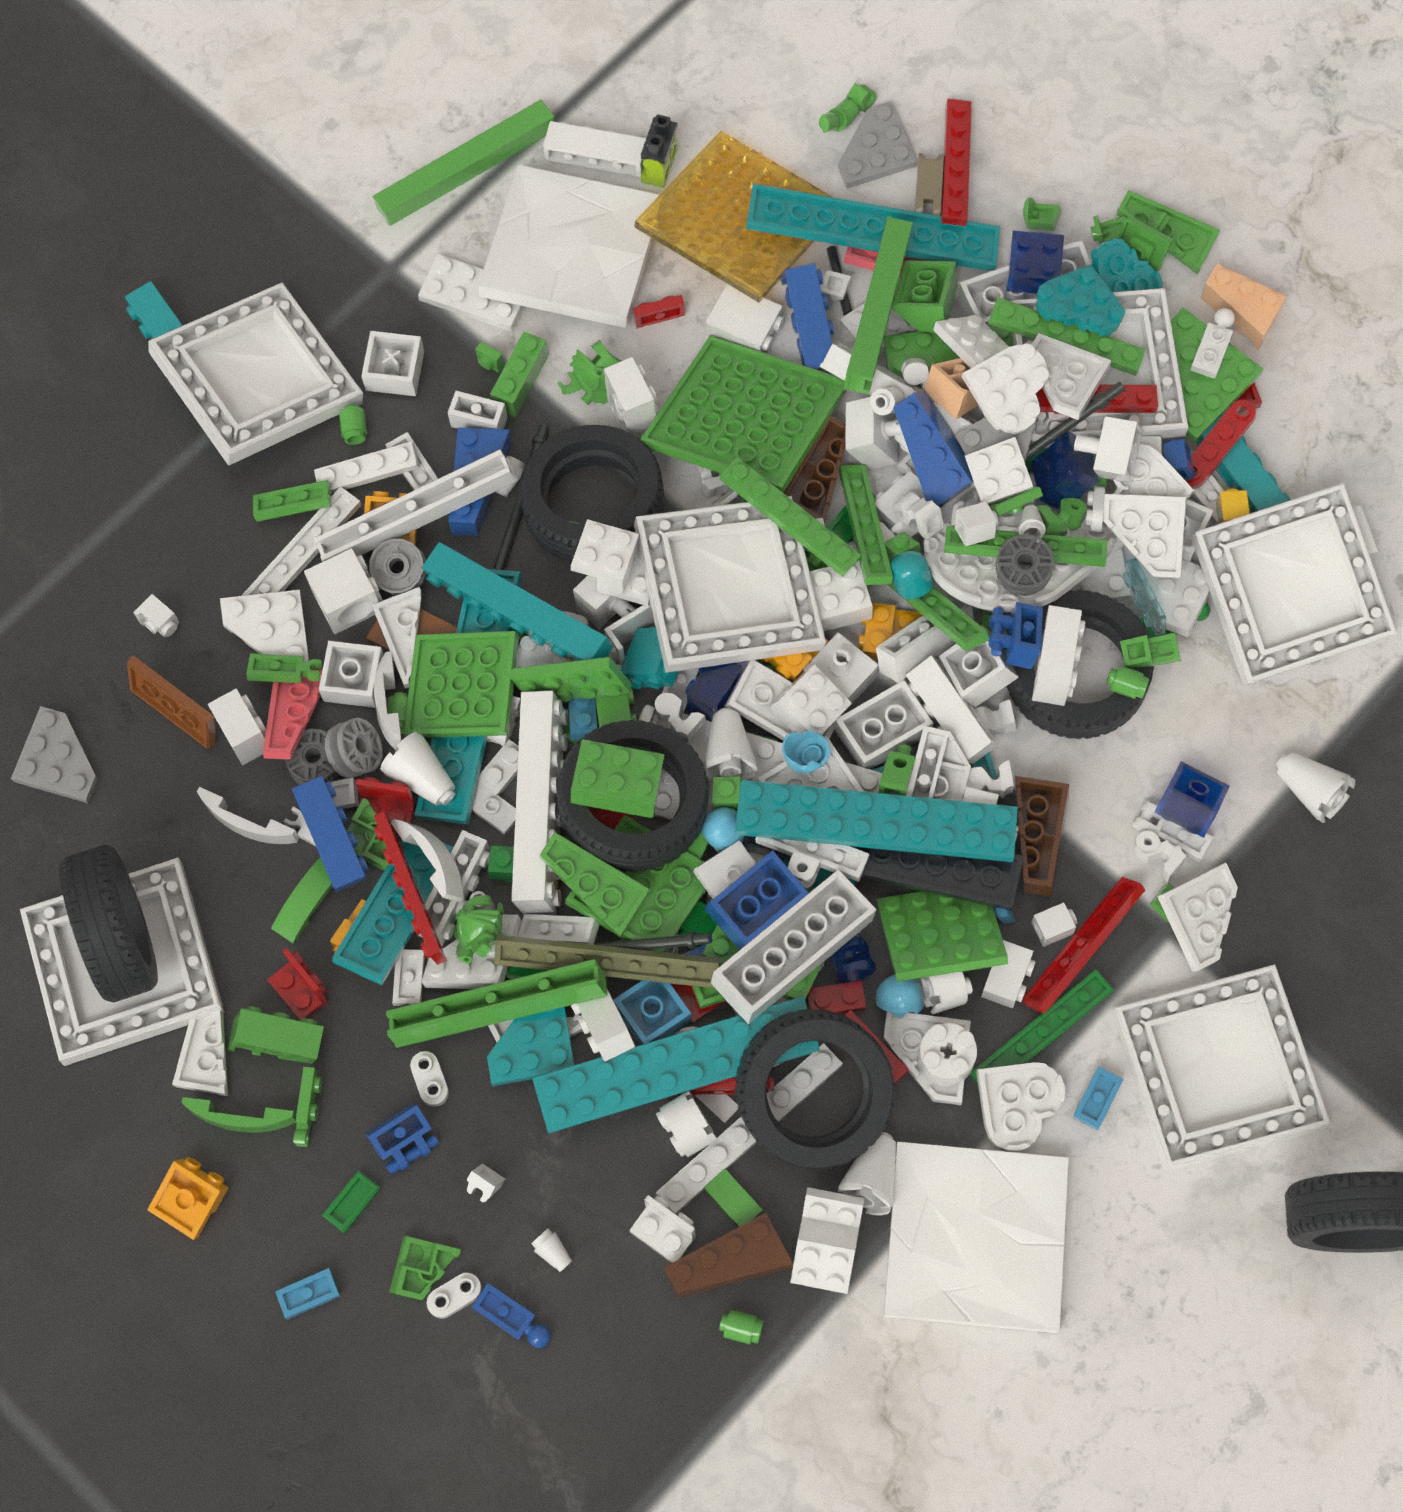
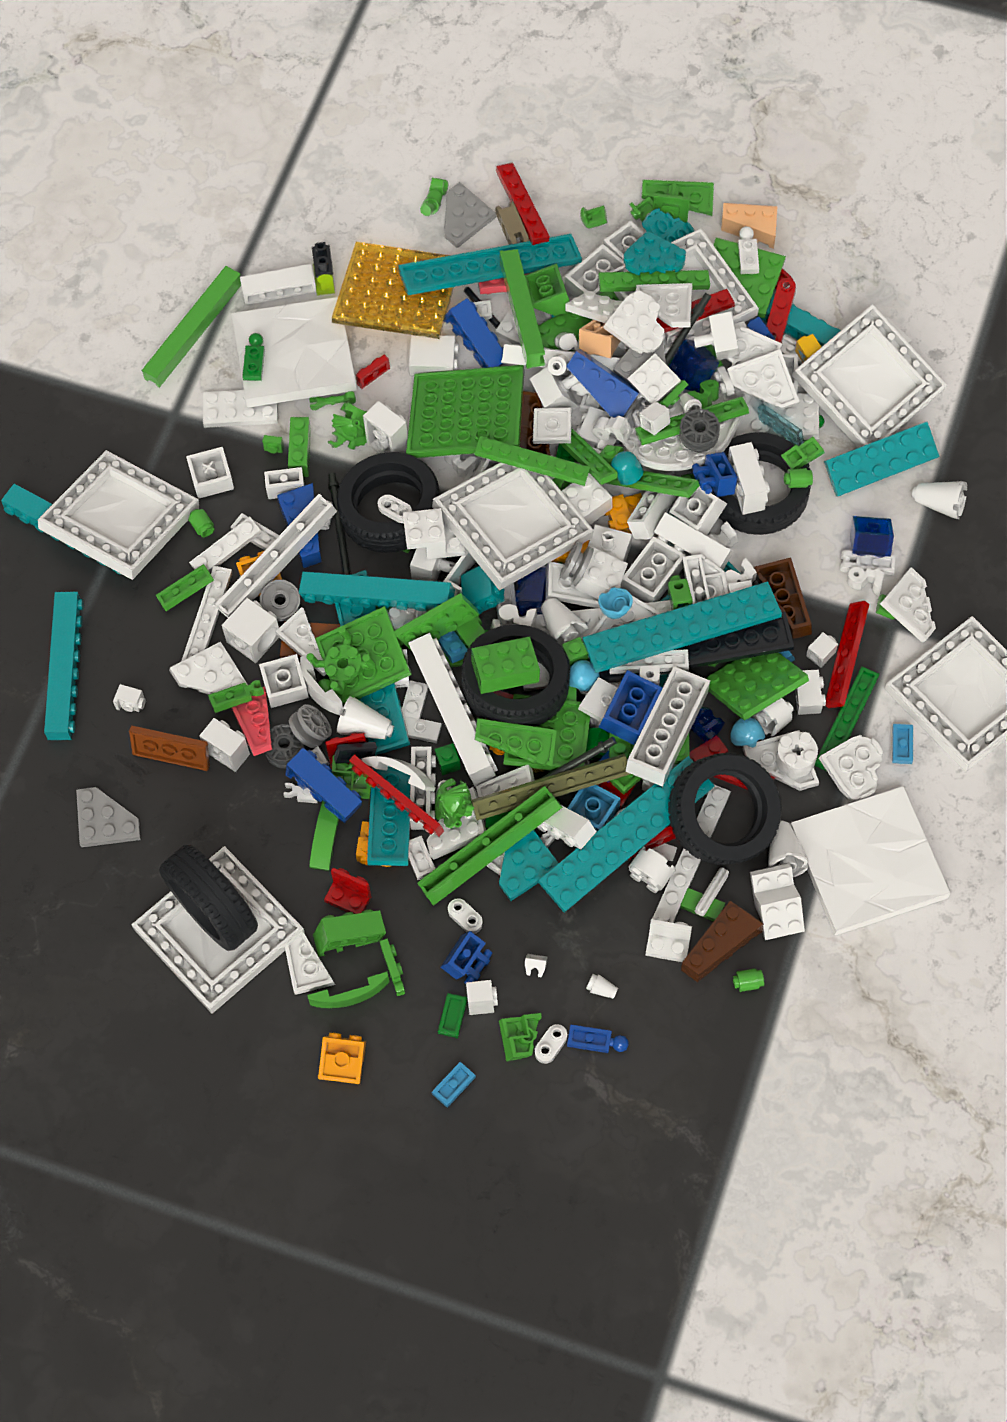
camera: 25 degrees left, 5 degrees down
white slope [197,787,299,844] -> none
clear blue brick [1006,230,1064,294] -> none
none -> teal brick [44,592,84,740]
none -> green plate [243,333,265,381]
none -> bright green plate [306,626,376,696]
none -> bright green piece [309,391,356,410]
none -> black plate [334,742,377,764]
none -> white plate [378,495,412,523]
none -> white brick [466,980,498,1015]
none -> white plate [533,408,572,444]
none -> light grey wheel [560,541,594,585]
none -> white axle [695,868,729,916]
none -> teal plate [824,421,940,497]

